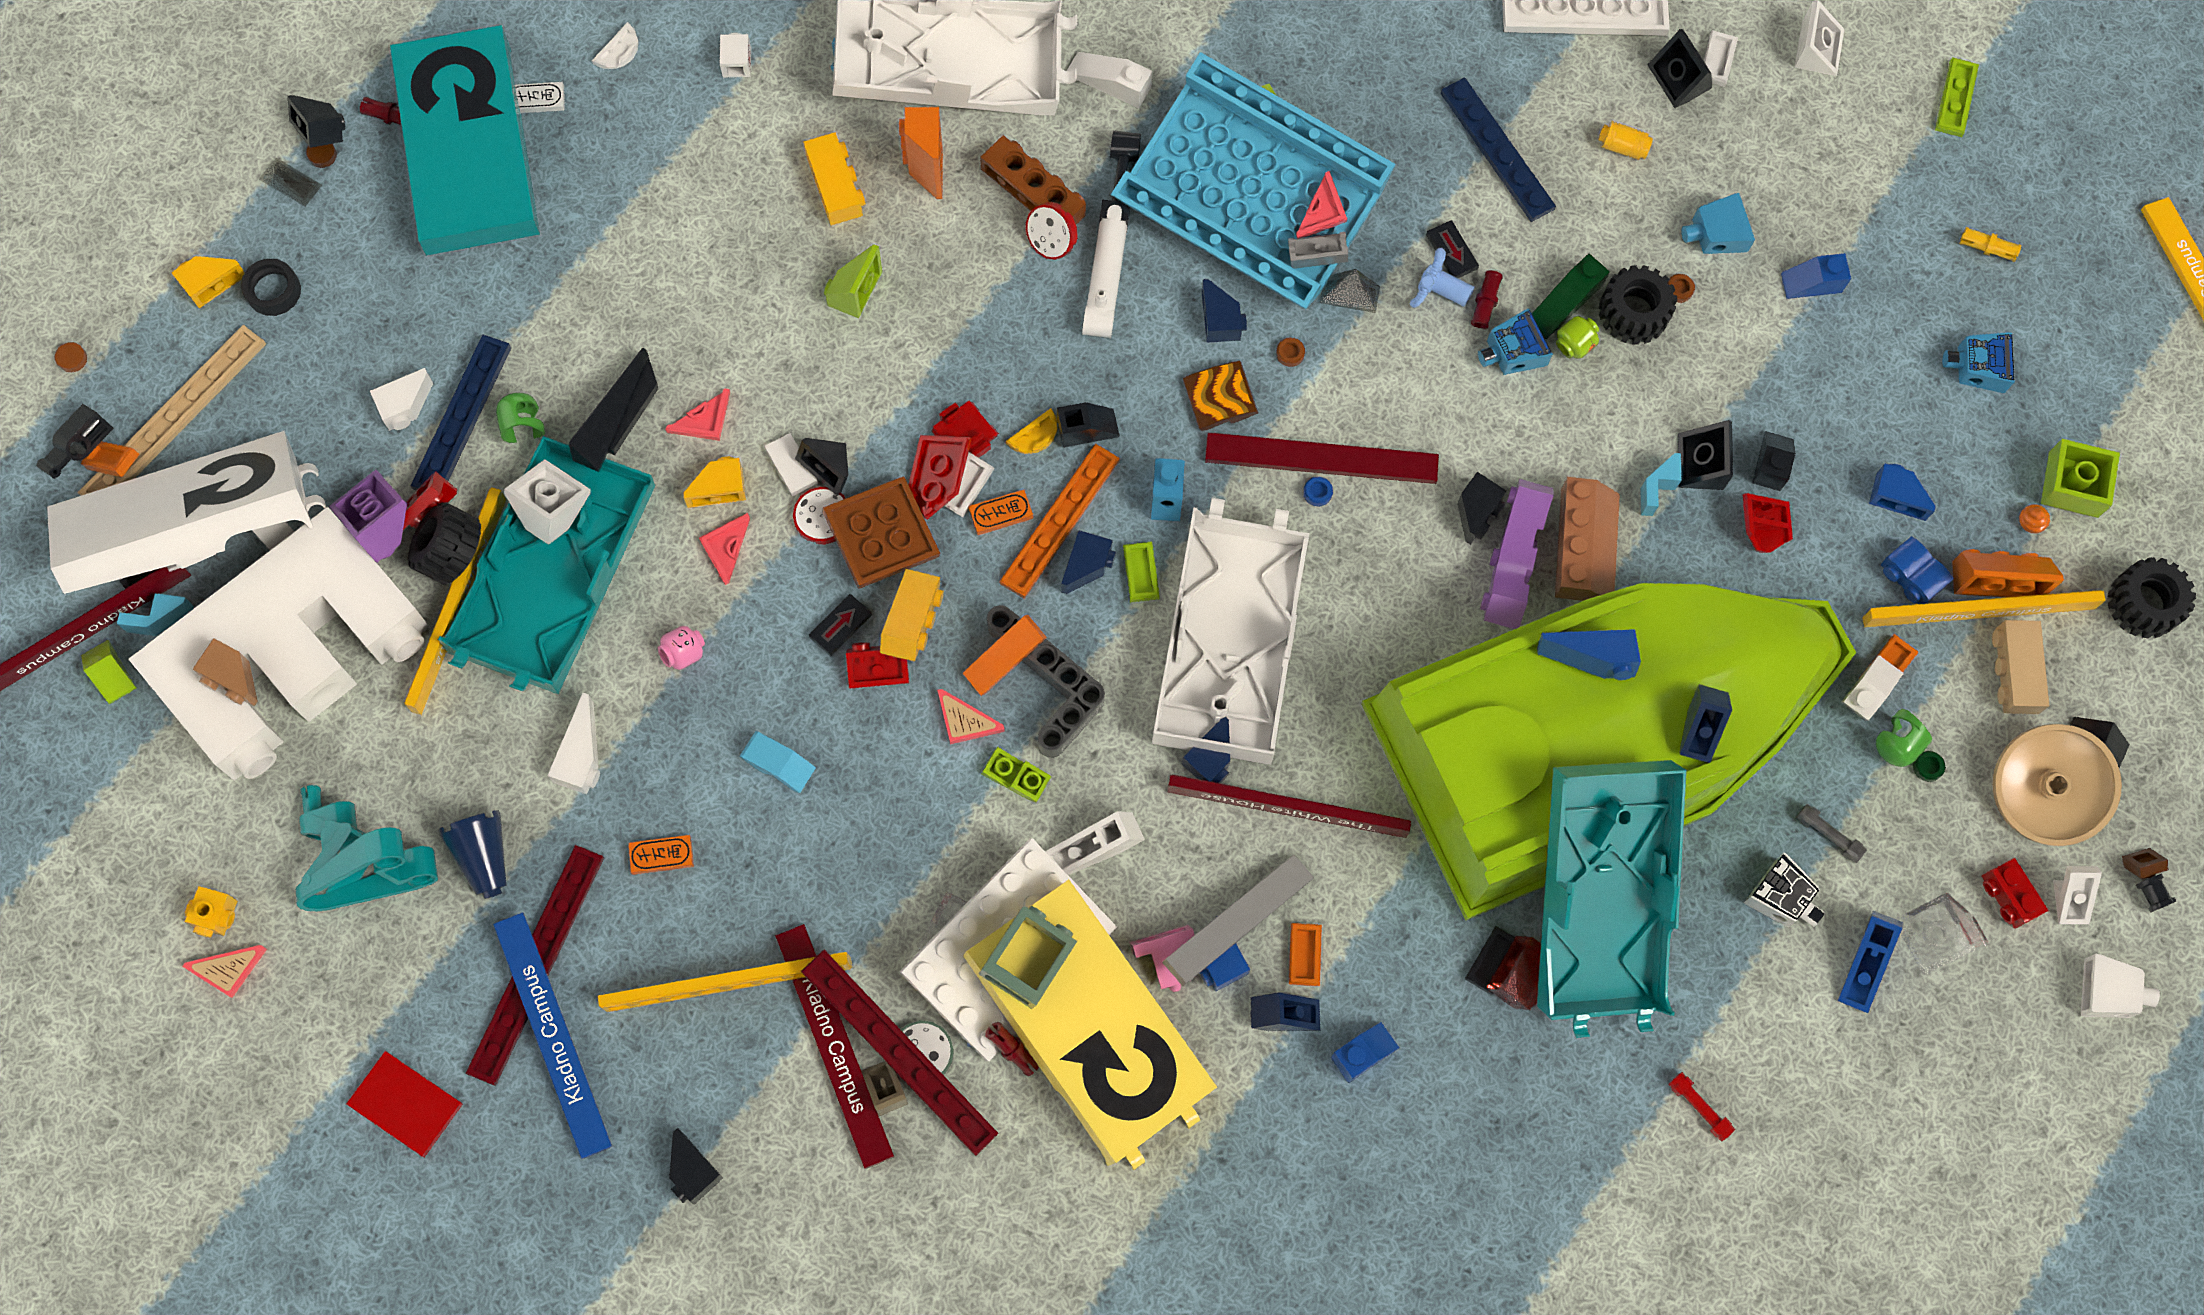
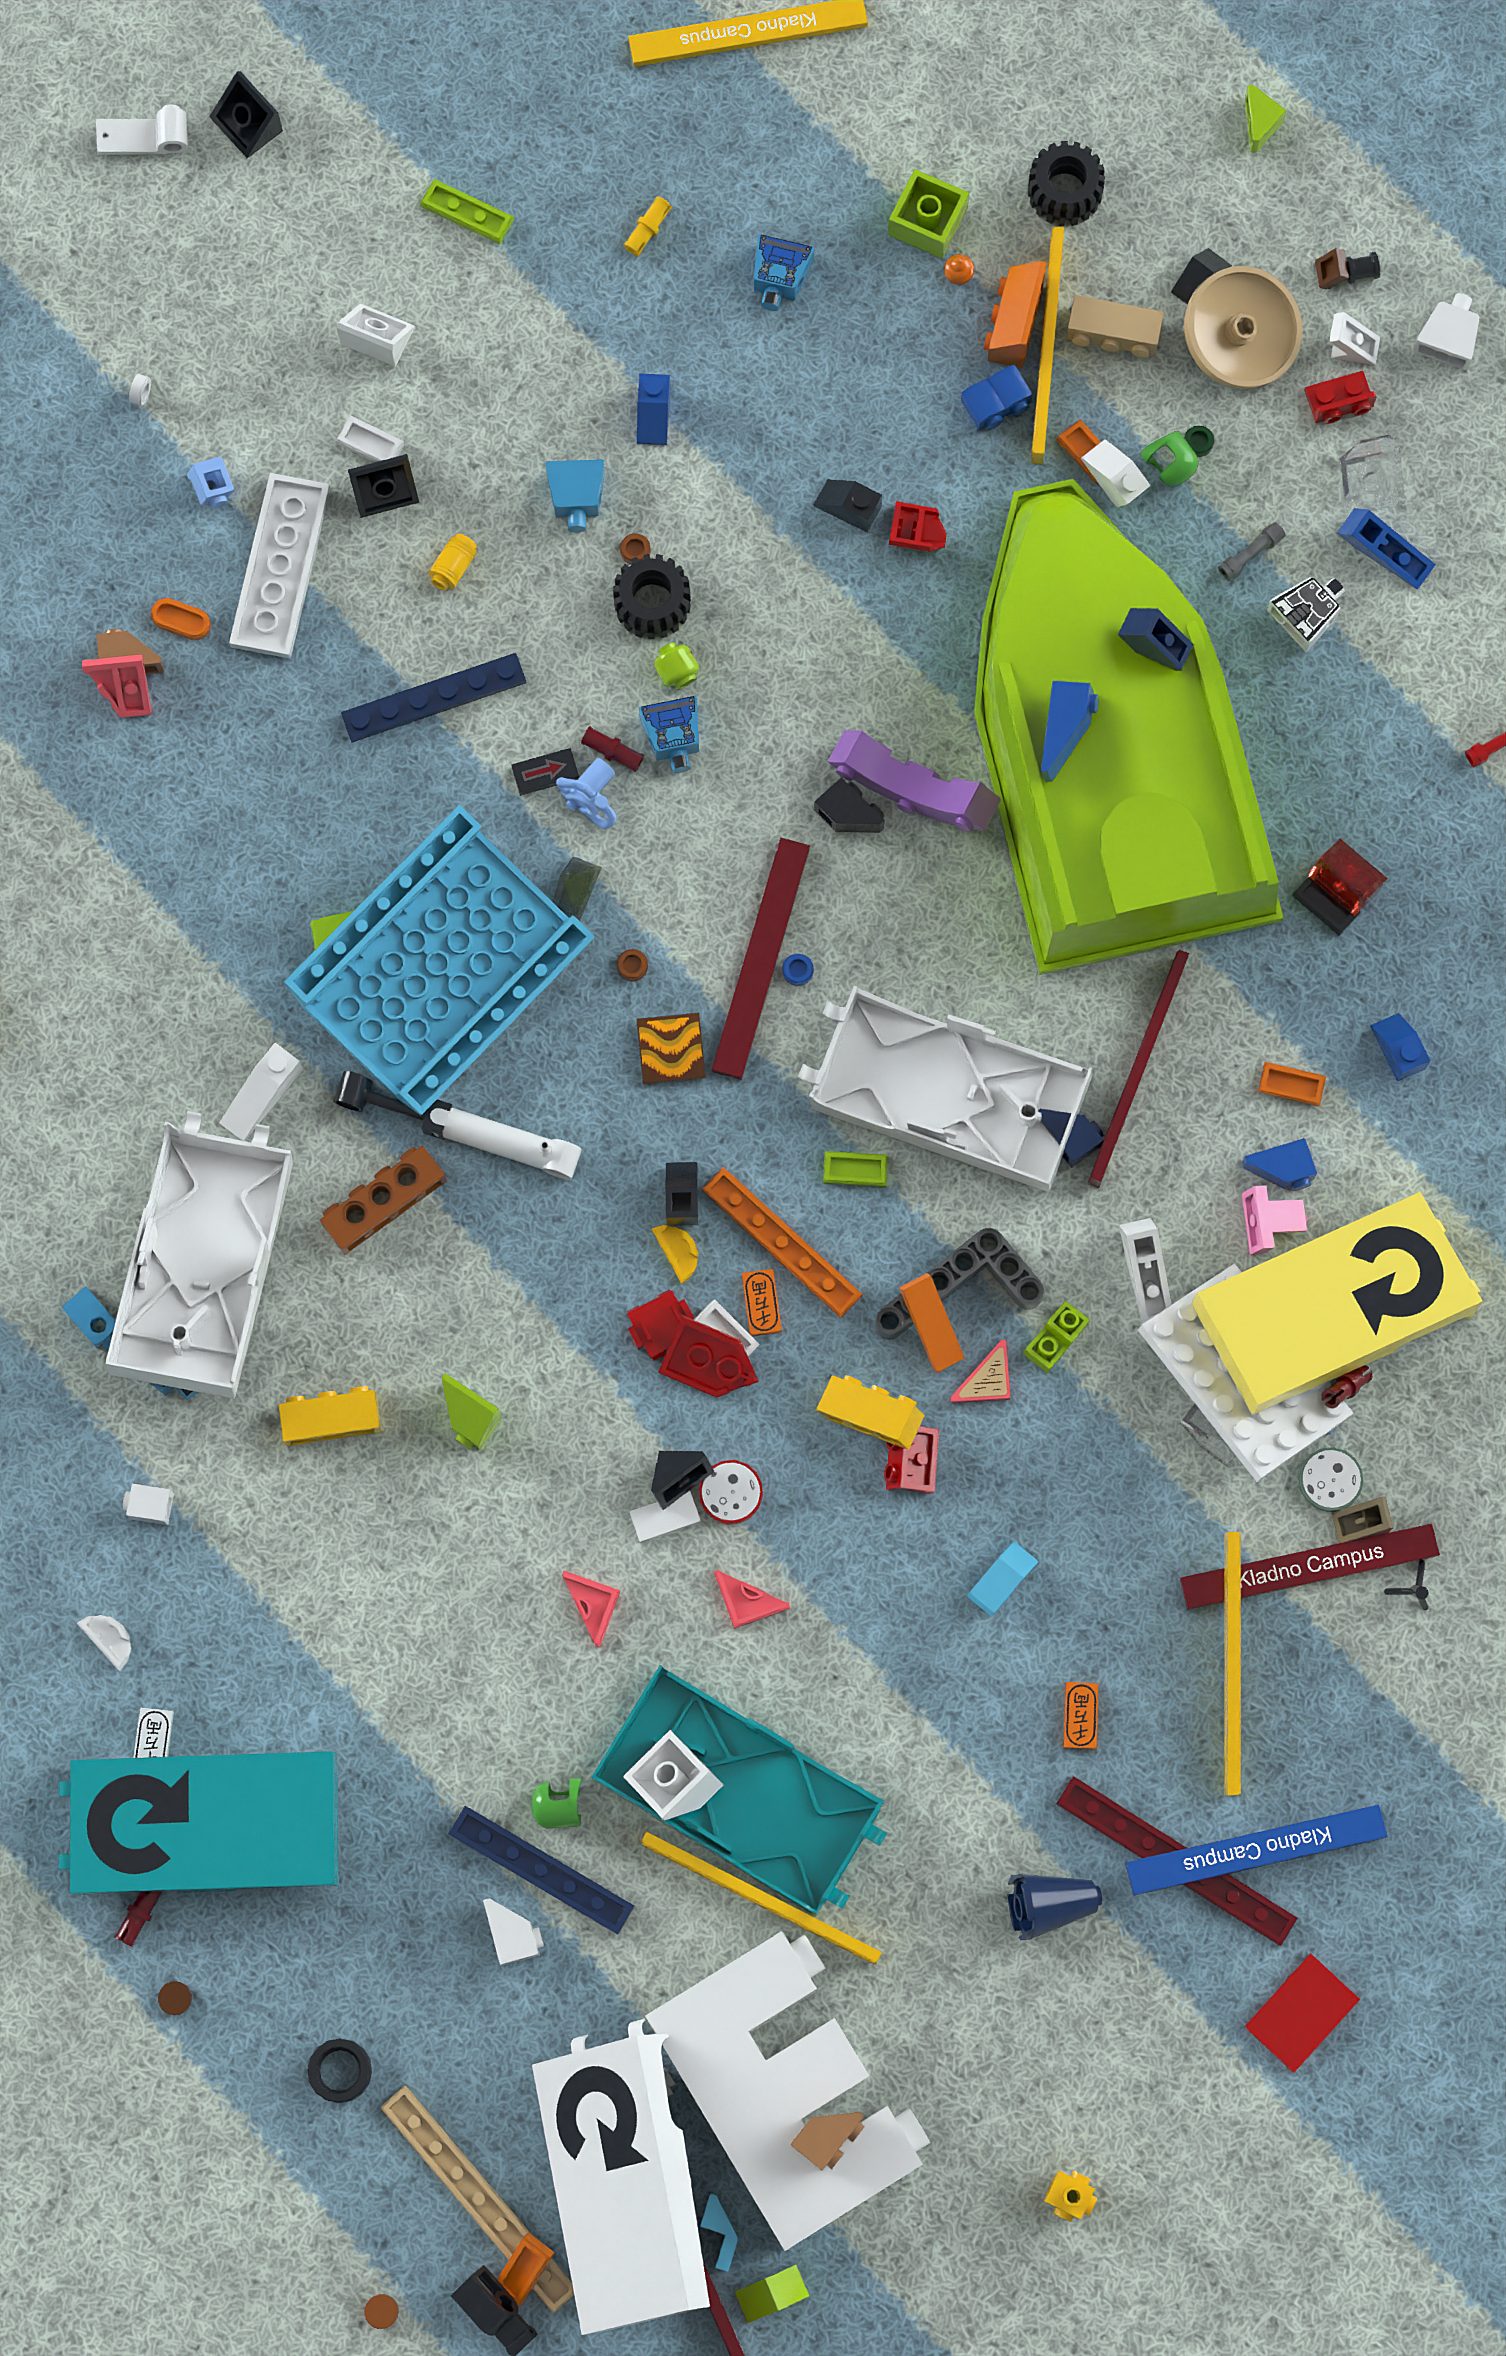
camera: 75 degrees left, 5 degrees up
yellow slope [171,256,245,308] -> none
tile [182,945,267,998] -> none
clear smoke slope [259,158,322,207] -> none
black slope [287,95,345,148] -> none
teal connector [295,785,438,912] -> none
medium lavender slope [329,470,407,563] -> none
red bracket [403,471,458,530] -> none
black tyre [408,502,481,585] -> none
white slope [548,693,600,794] -> none
black wedge [569,348,658,472] -> none
bright pink head [658,626,705,670] -> none
black slope [669,1128,723,1205] -> none
yellow slope [683,456,746,508] -> none
dark red tile [800,949,999,1156] -> none
black tile [809,594,872,657] -> none
dark orange plate [822,476,940,589] -> none
orange slope [899,107,943,199] -> none
sand green window [979,906,1077,1009] -> none
white tile [1026,202,1078,260] -> none
dark blue slope [1061,530,1116,594] -> none
dark azure torso [1151,458,1185,521] -> none
light grey tile [1162,855,1314,986] -> none
dark blue slope [1201,279,1247,343] -> none
dark blue slope [1250,992,1321,1031] -> none
light grey hinge [1288,232,1348,269] -> none
coral tile [1296,171,1347,239] -> none
dark green slope [1532,253,1610,340] -> none
teal piece [1537,760,1686,1038] -> none
nougat slope [1555,477,1620,601] -> none
medium azure slope [1640,453,1681,516] -> none
black slope [1678,420,1733,490] -> none
blue slope [1869,463,1936,521] -> none
none -> black plant [1384,1560,1429,1610]

